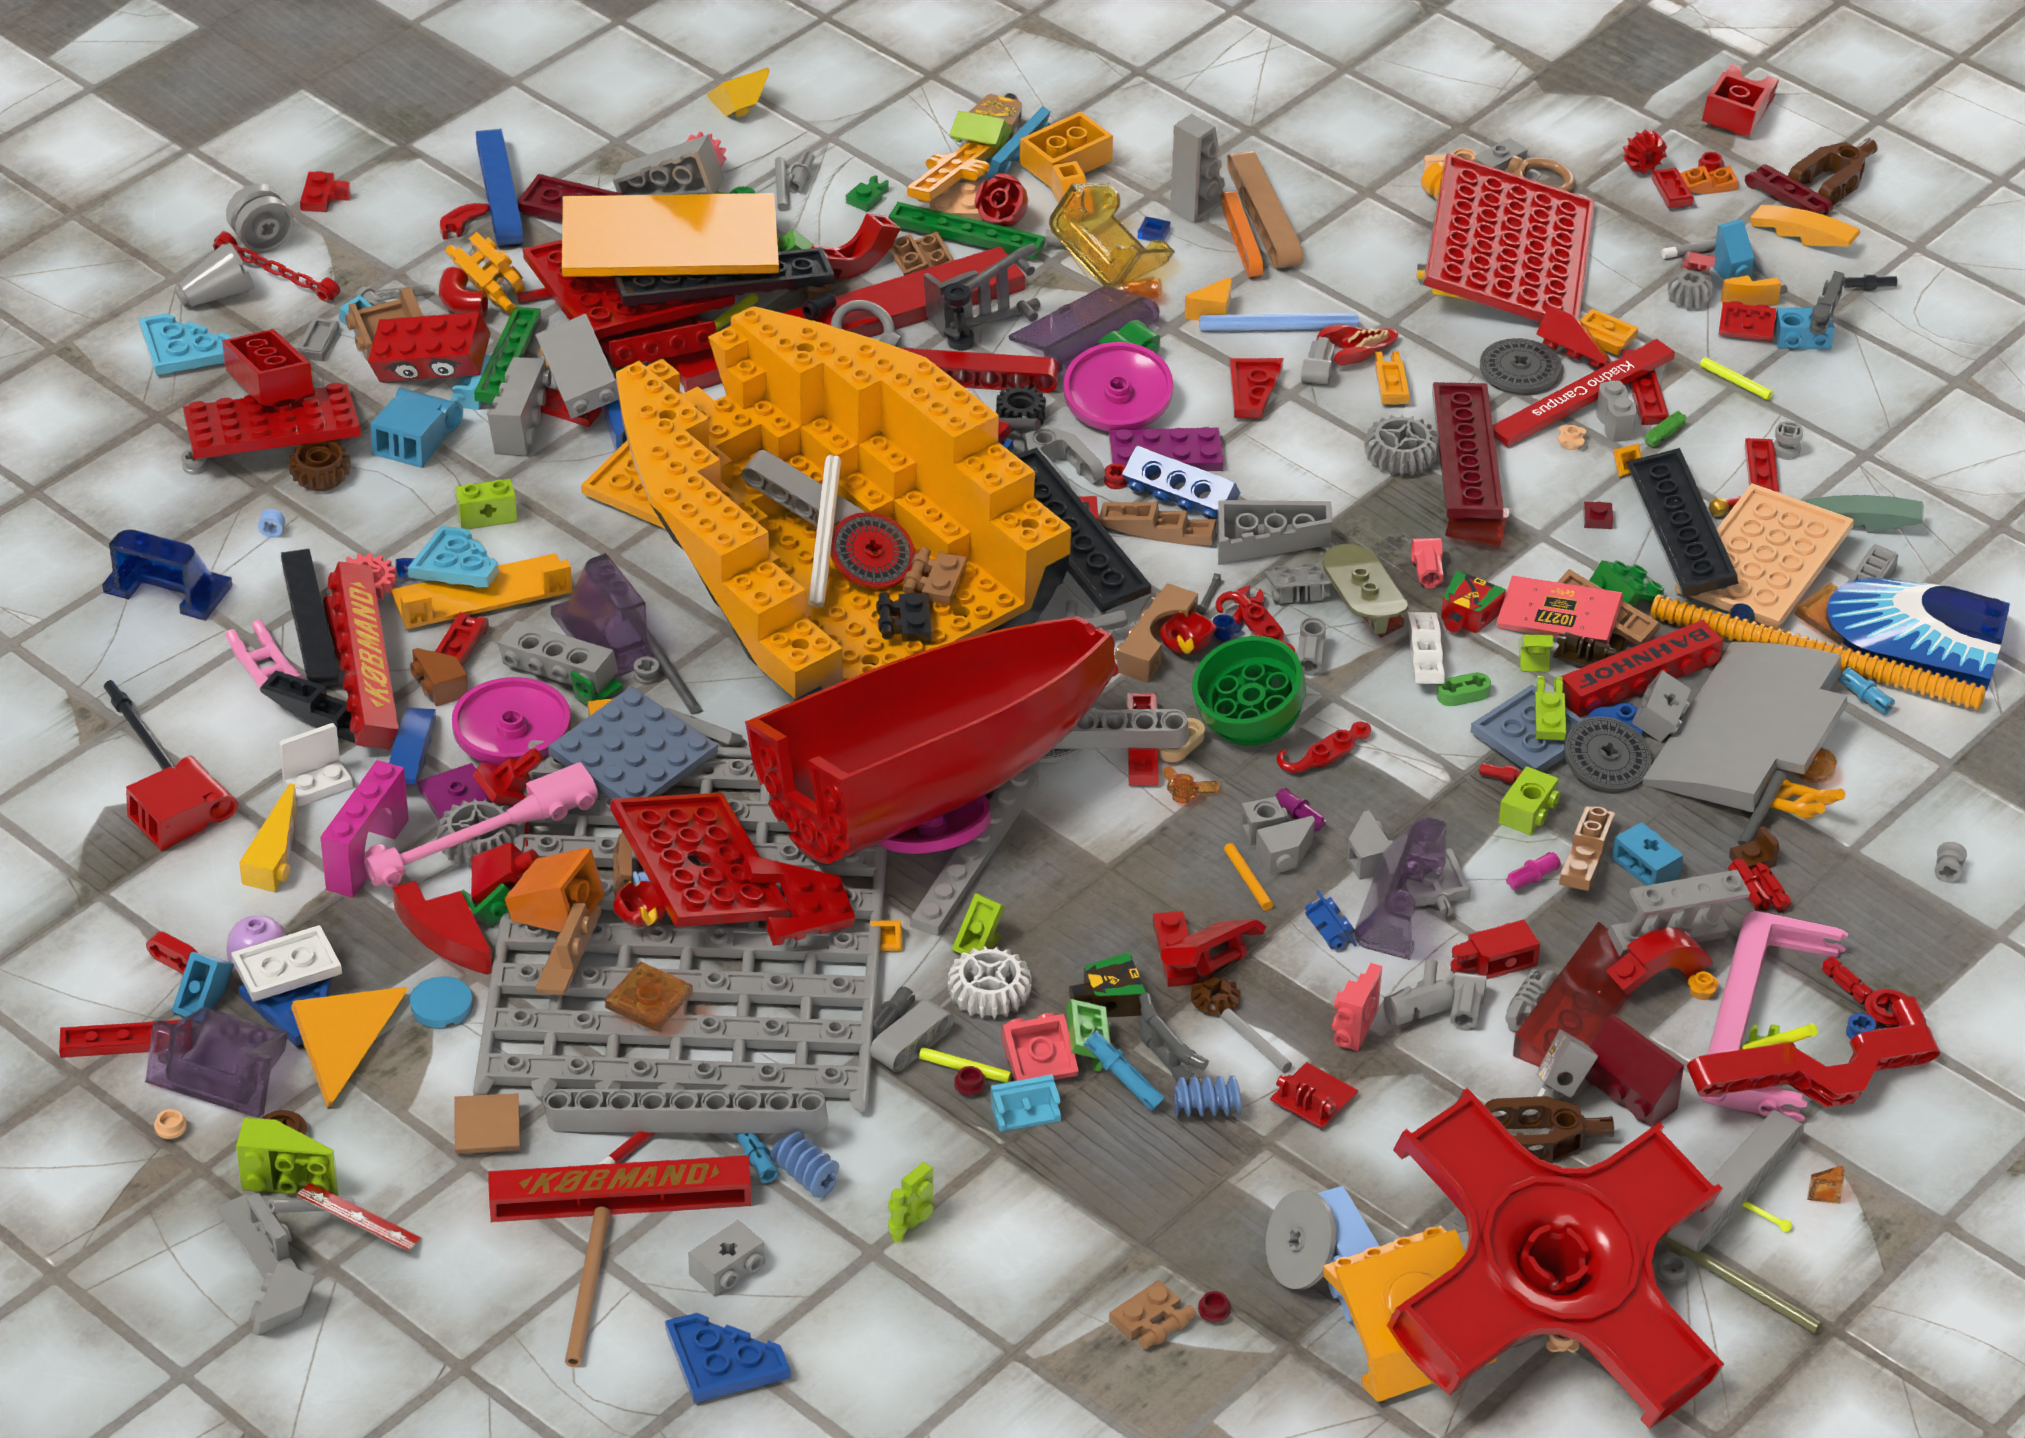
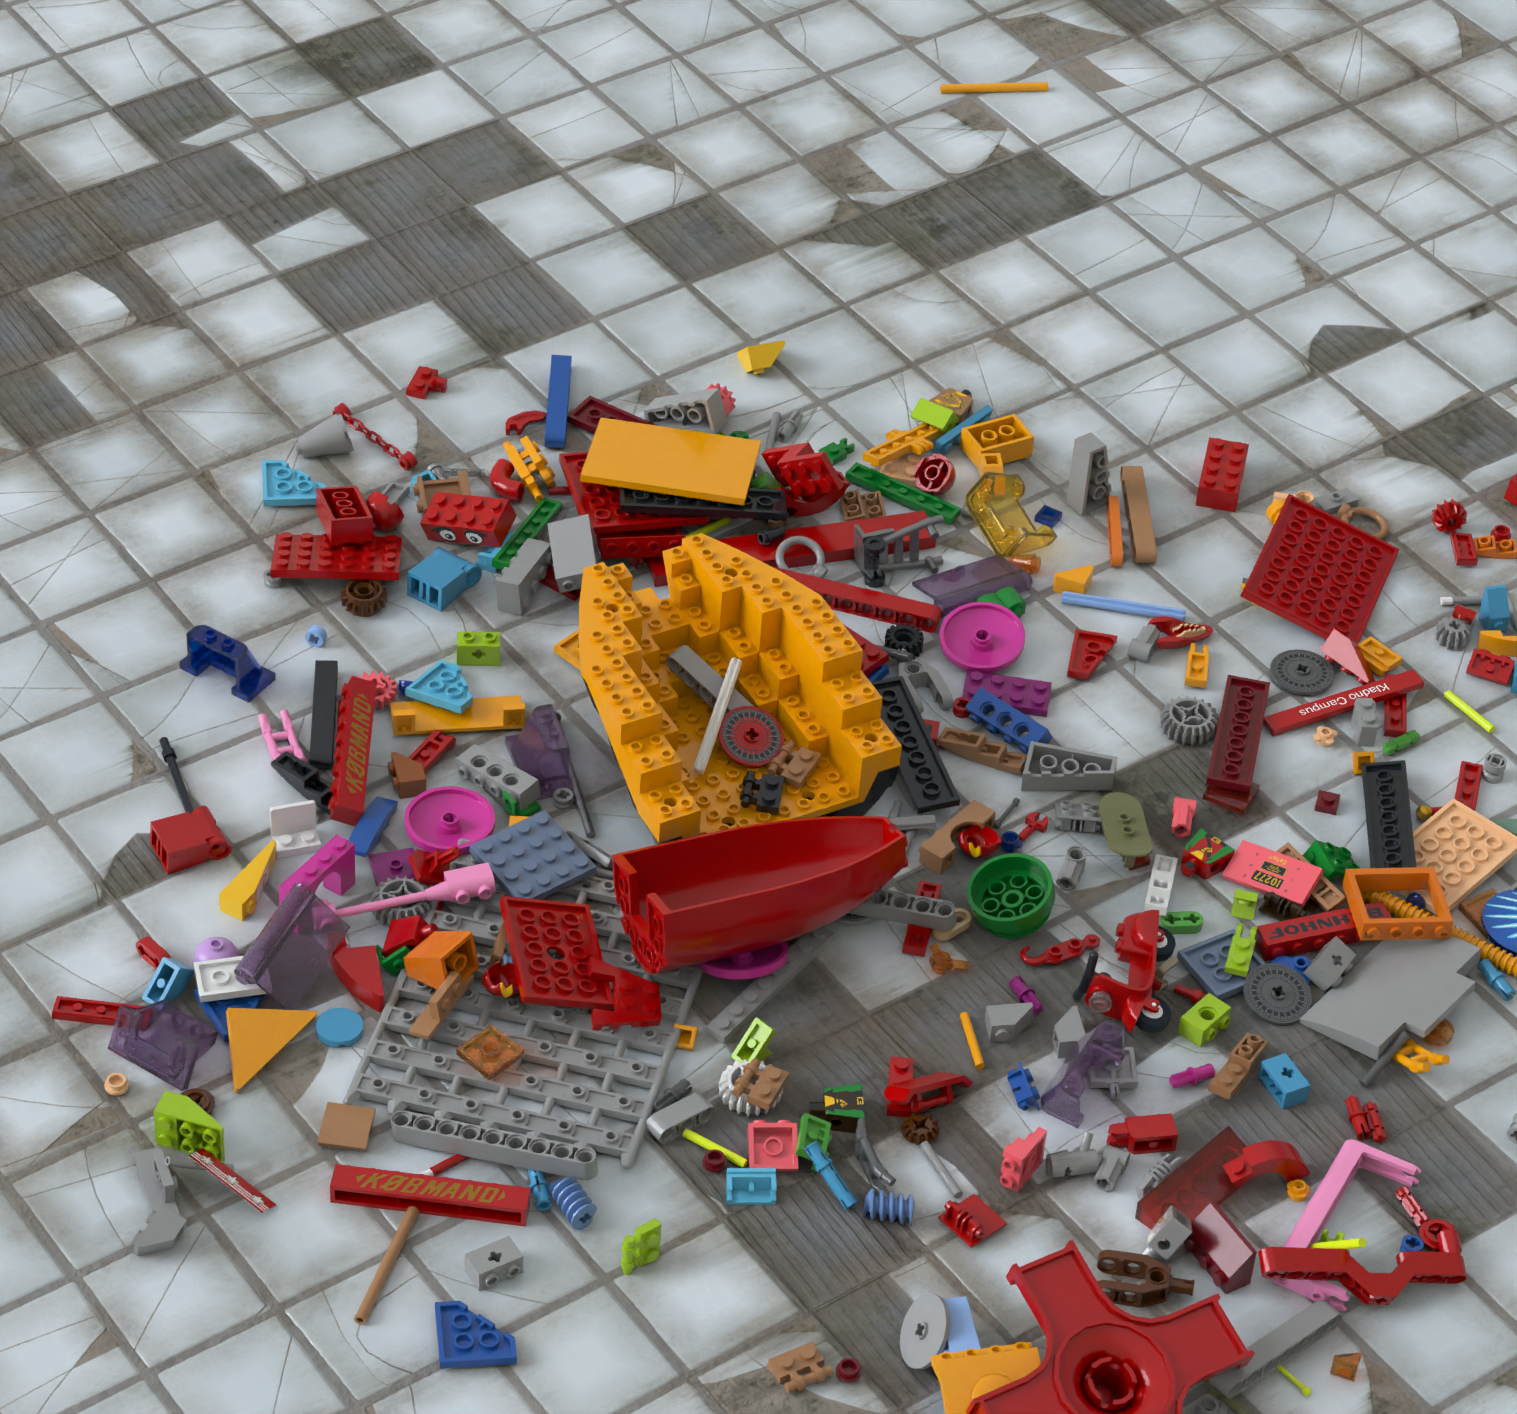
camera: 10 degrees right, 0 degrees up
light grey wheel [226,183,294,252] -> none
red piece [1215,591,1295,652] -> none
light grey brick [1240,797,1289,845] -> none
light grey fence [1607,870,1750,957] -> none
reddish brown bracket [1729,826,1780,870] -> none
none -> clear purple door [234,883,350,1010]
none -> red cylinder [365,491,404,532]
none -> medium nougat plate [732,1058,789,1111]
none -> red bracket [761,442,844,497]
none -> red piece [1072,910,1178,1033]
none -> red brick [1196,437,1249,513]
none -> orange window [1342,867,1454,941]

